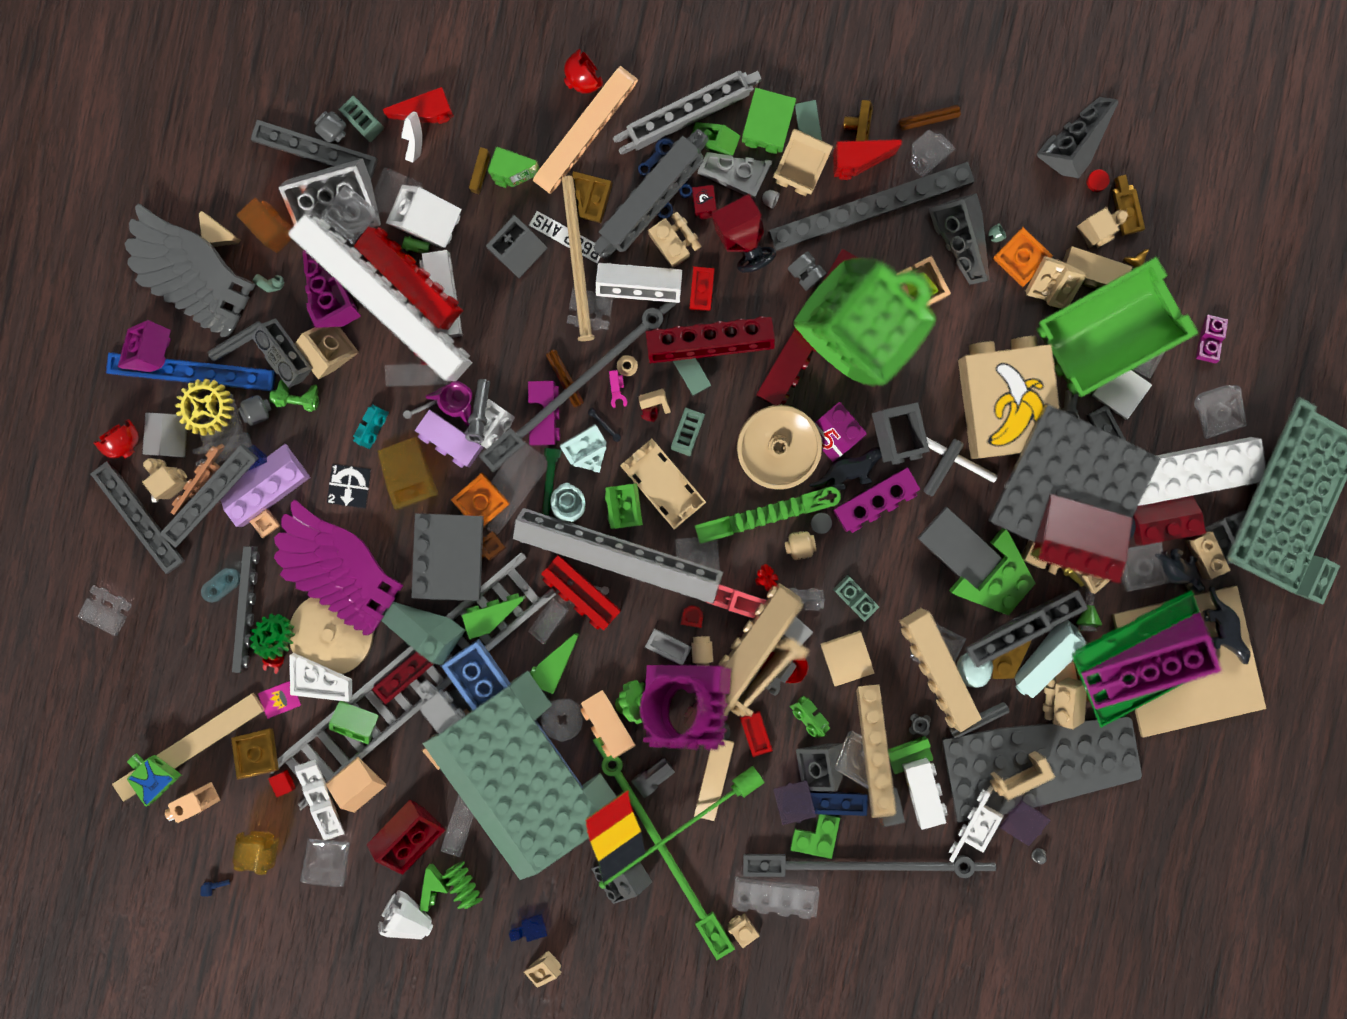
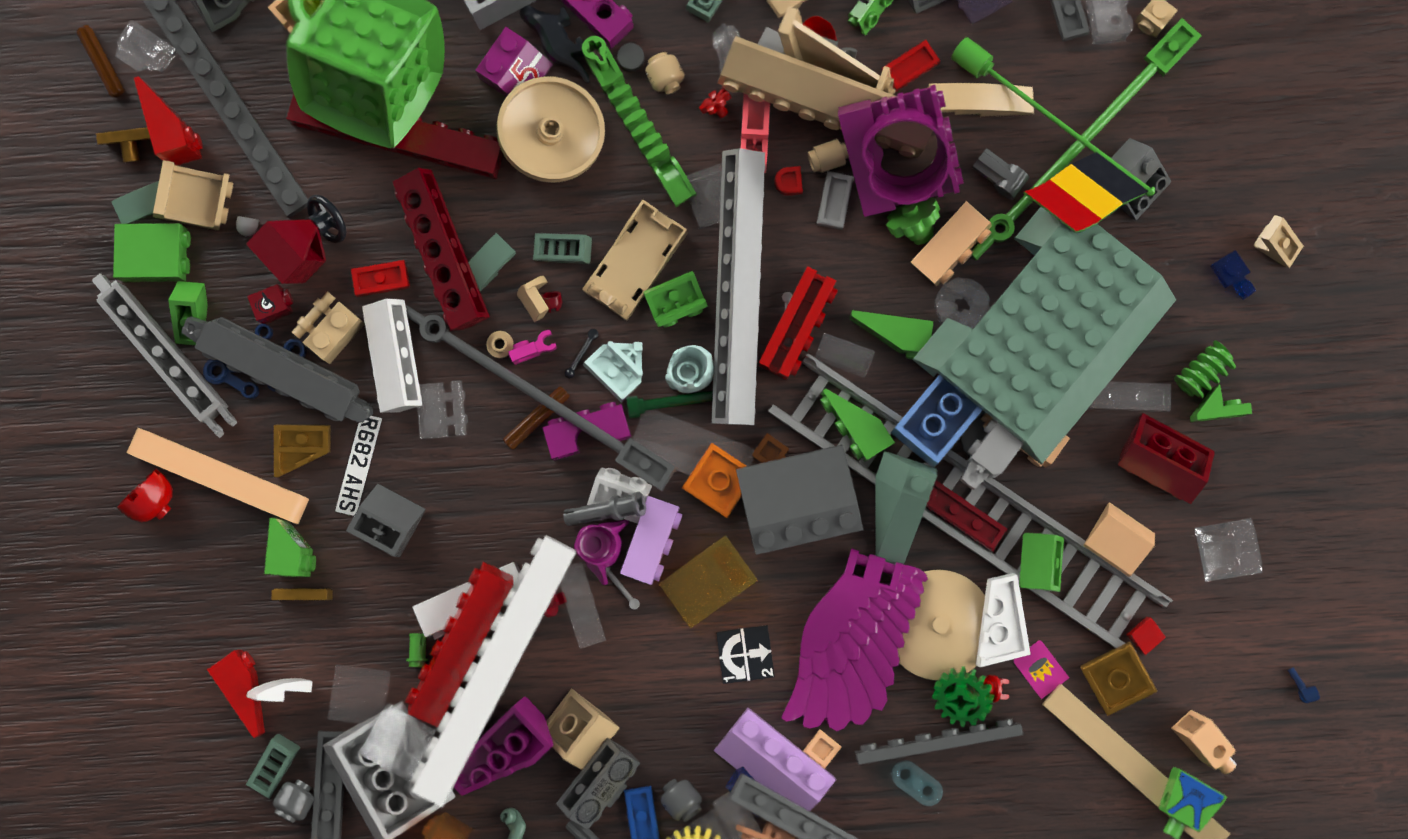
camera: 100 degrees left, 5 degrees down
clear yellow brick [232,831,279,875] -> none
bright green piece [269,380,319,412] -> none
white slope [295,760,344,841] -> none
teal hinge [353,404,389,449] -> none
white cone [378,890,433,939] -> none
white slope [386,185,461,248] -> none
tan axle [562,175,595,341] -> none
light grey wing [698,152,772,200] -> none
dark grey wheel [787,251,827,291] -> none

